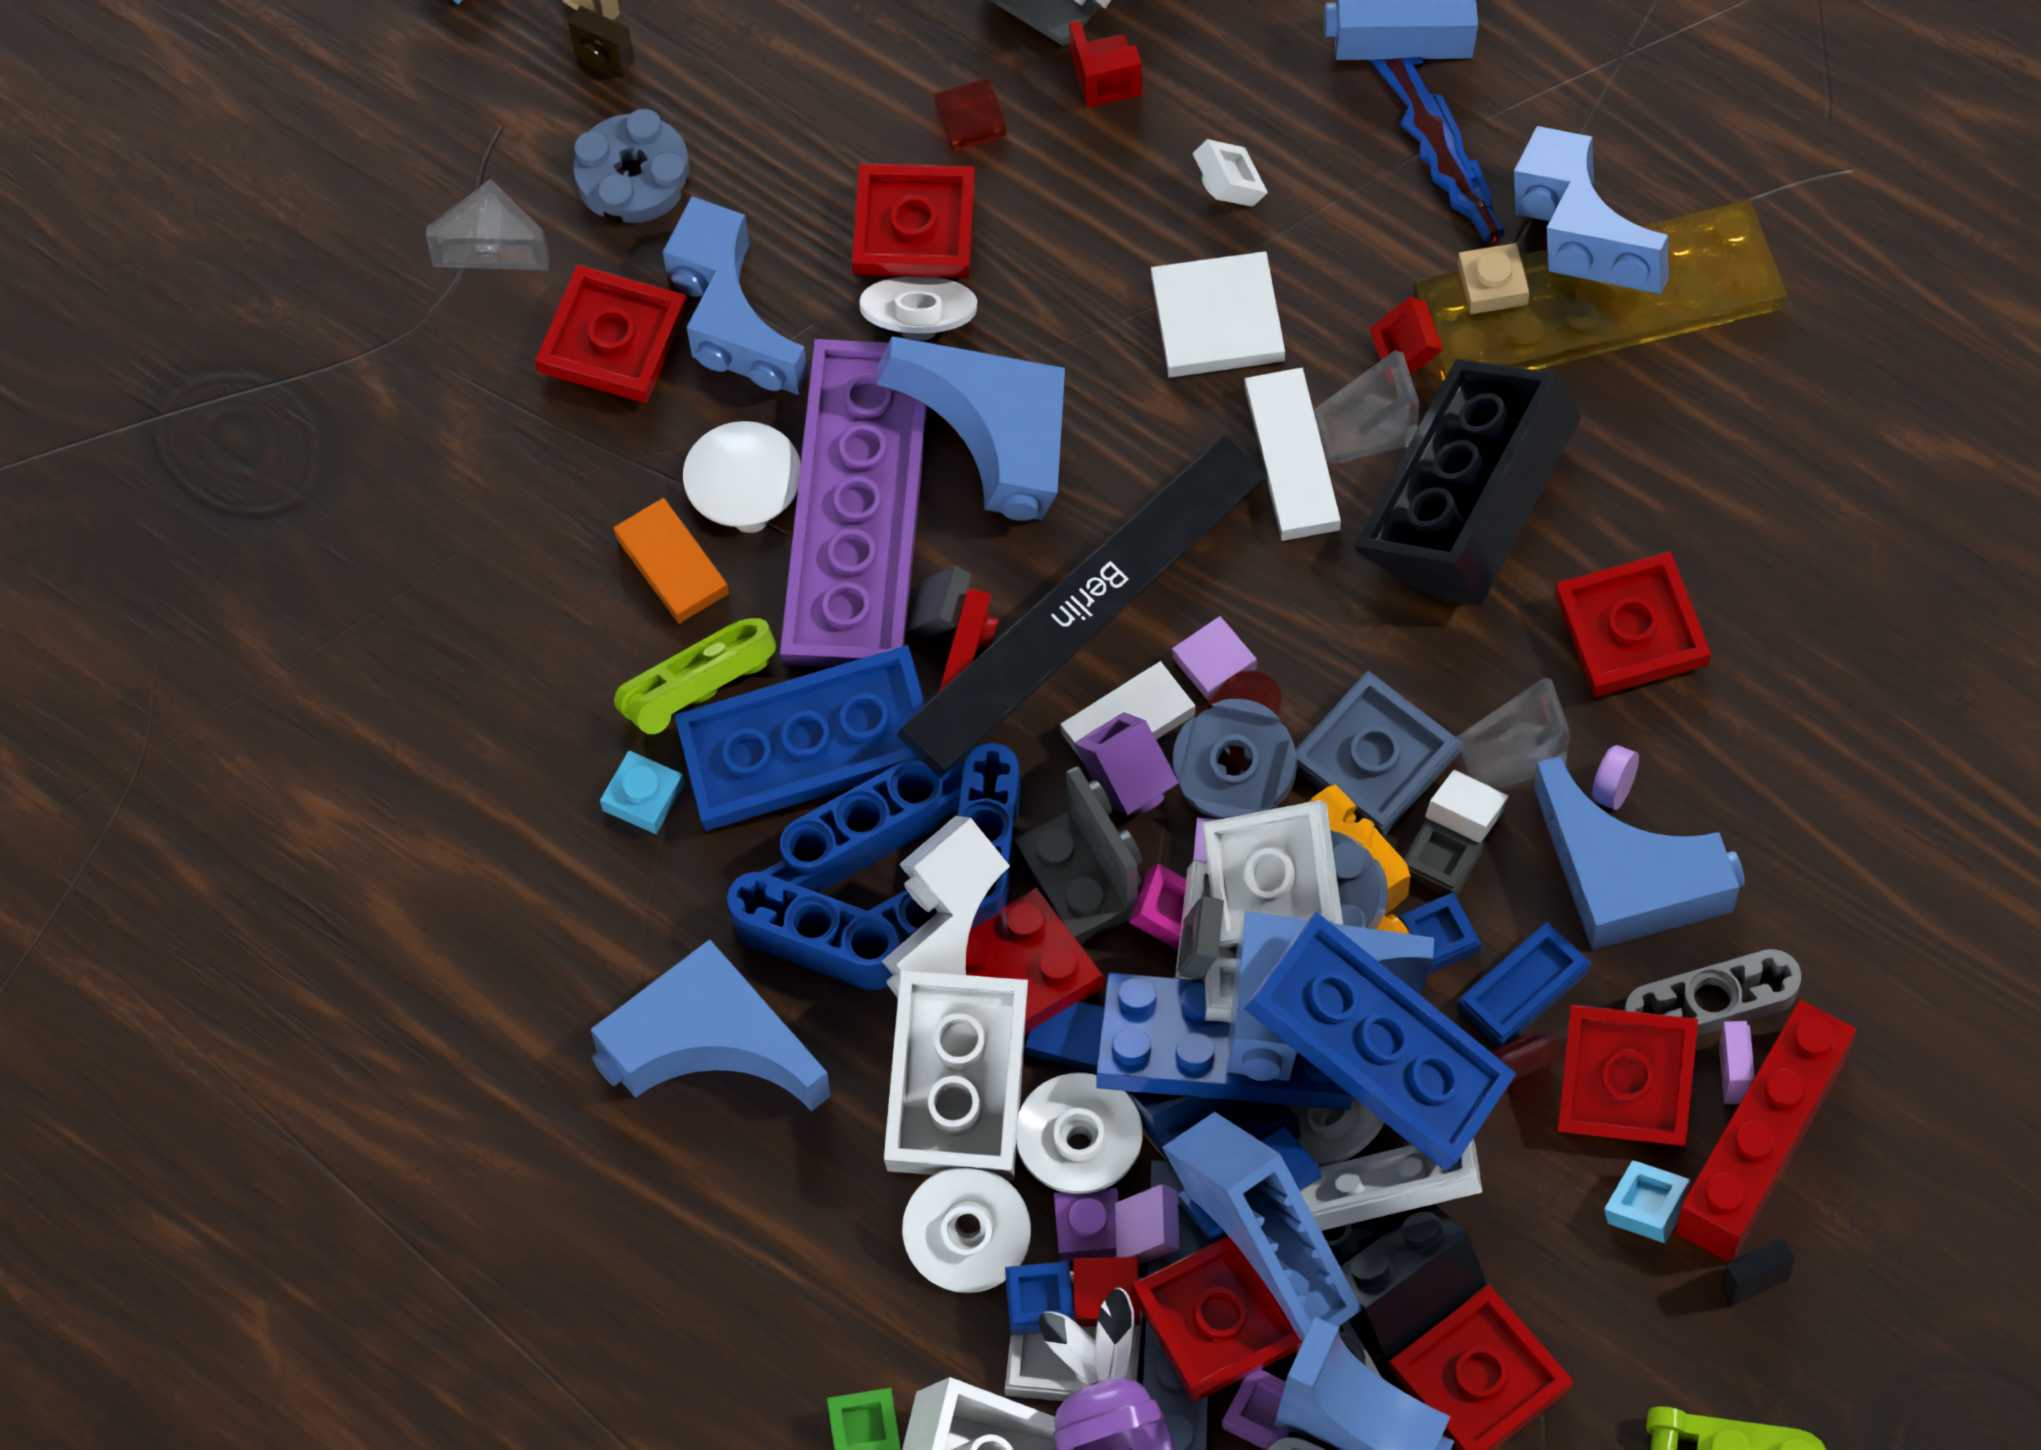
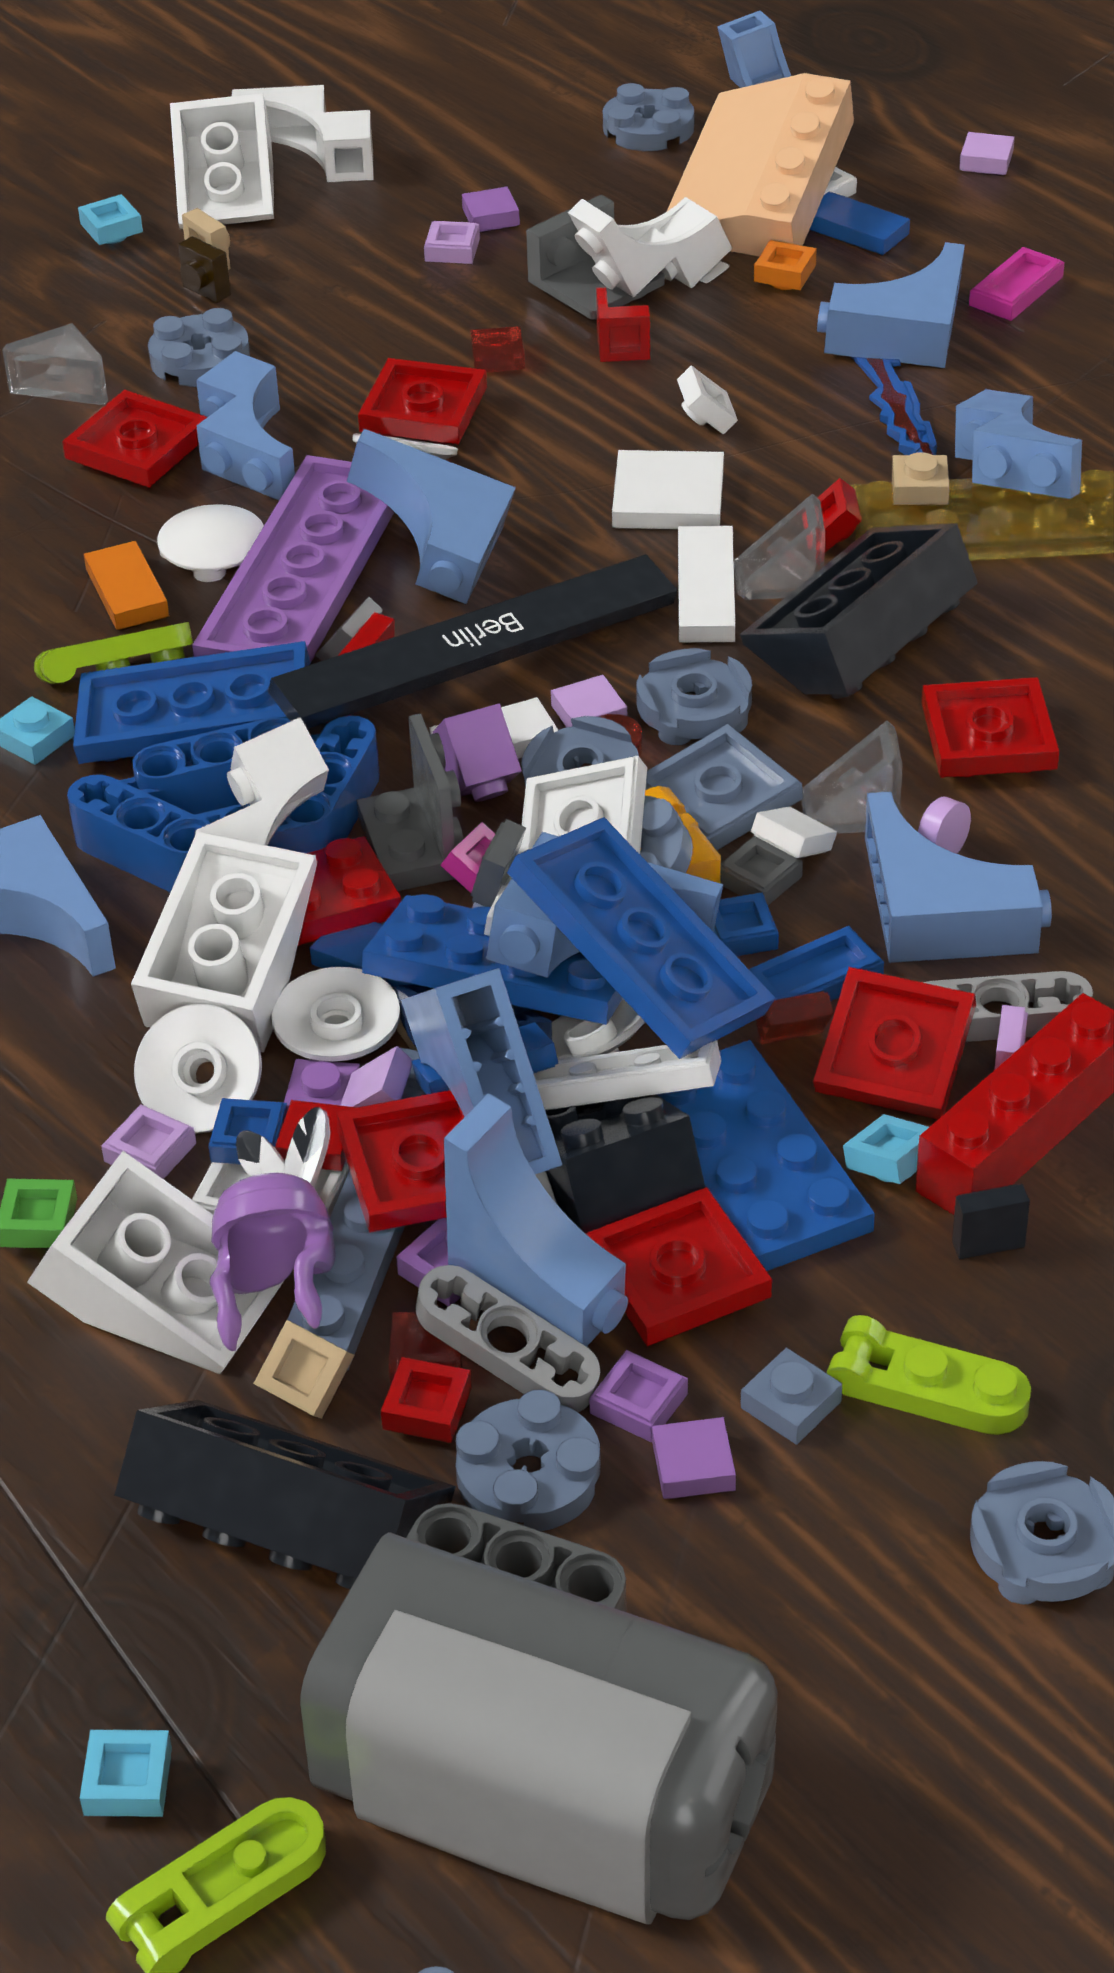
camera: 10 degrees right, 20 degrees down
none -> lavender tile [101,1104,196,1179]
none -> sand blue plate [636,648,752,745]
none -> blue plate [656,1040,875,1271]

